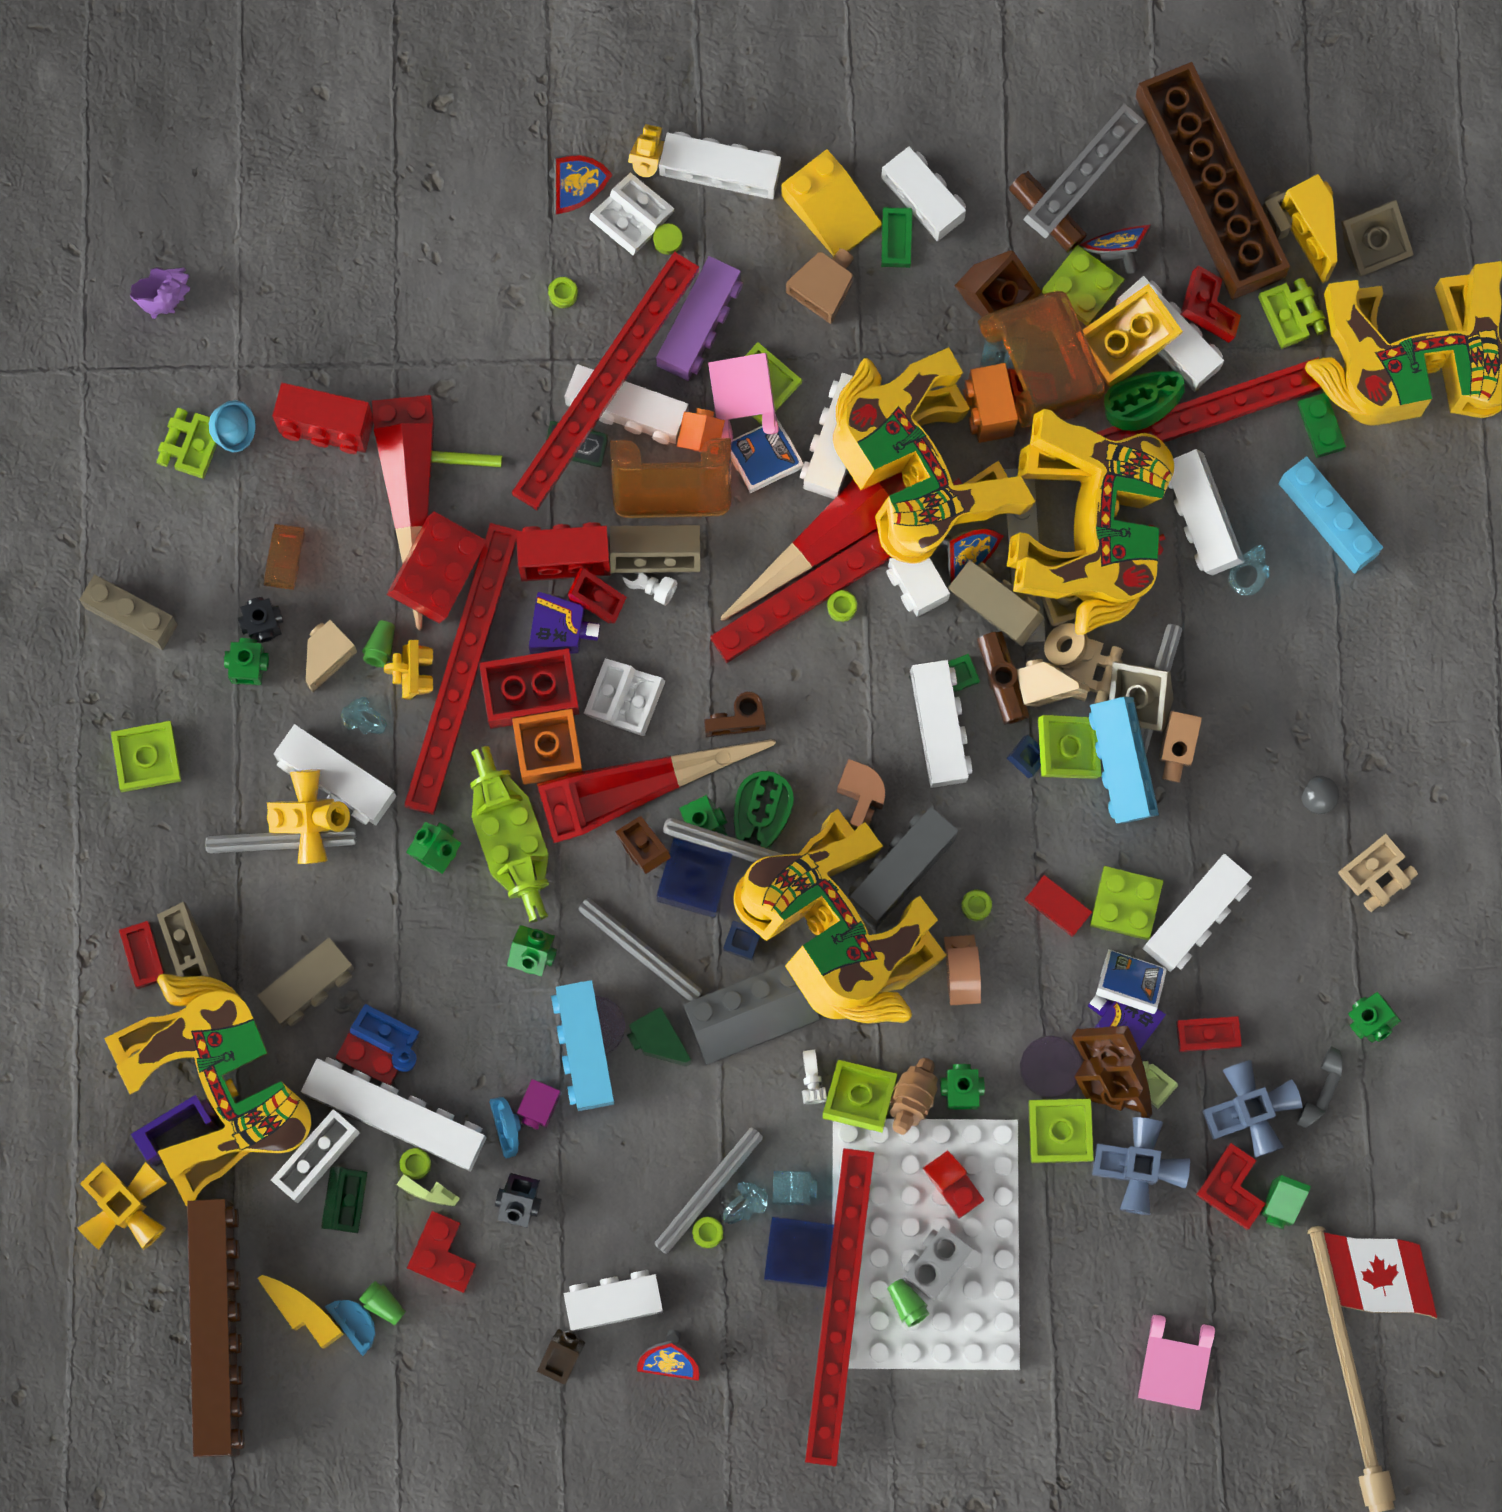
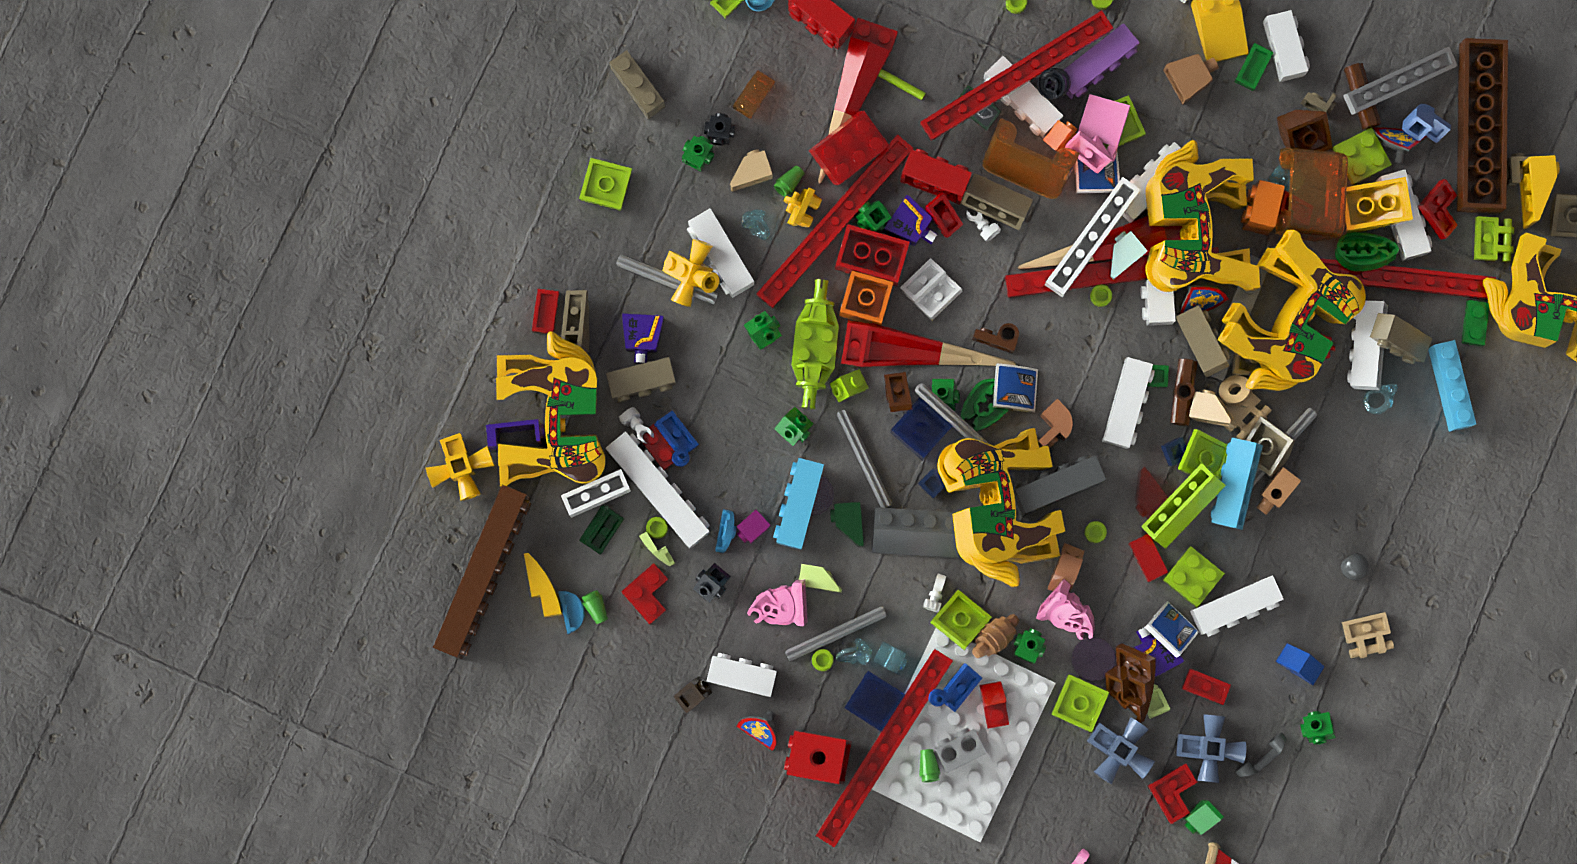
camera: 25 degrees right, 5 degrees up
none -> white piece [619,407,654,444]
none -> dark purple torso [622,313,664,364]
none -> bright pink piece [747,579,808,626]
none -> red brick [784,731,852,785]
none -> yellowish green slope [799,564,842,593]
none -> lime bracket [830,369,869,403]
none -> green brick [855,201,892,232]
none -> blue hinge [929,663,982,712]
none -> slope [993,363,1038,413]
none -> bright pink piece [1036,579,1095,640]
none -> black wheel [1037,68,1071,100]
none -> white brick [1045,177,1141,297]
none -> bright pink slope [1065,131,1112,174]
none -> light aqua slope [1110,231,1147,280]
none -> clear red slope [1135,467,1168,519]
none -> lime brick [1141,463,1226,549]
none -> blue slope [1275,643,1324,685]
none -> dark tan bracket [1300,92,1337,114]
none -> dark tan brick [1370,313,1432,364]
none -> medium blue brick [1402,104,1451,143]

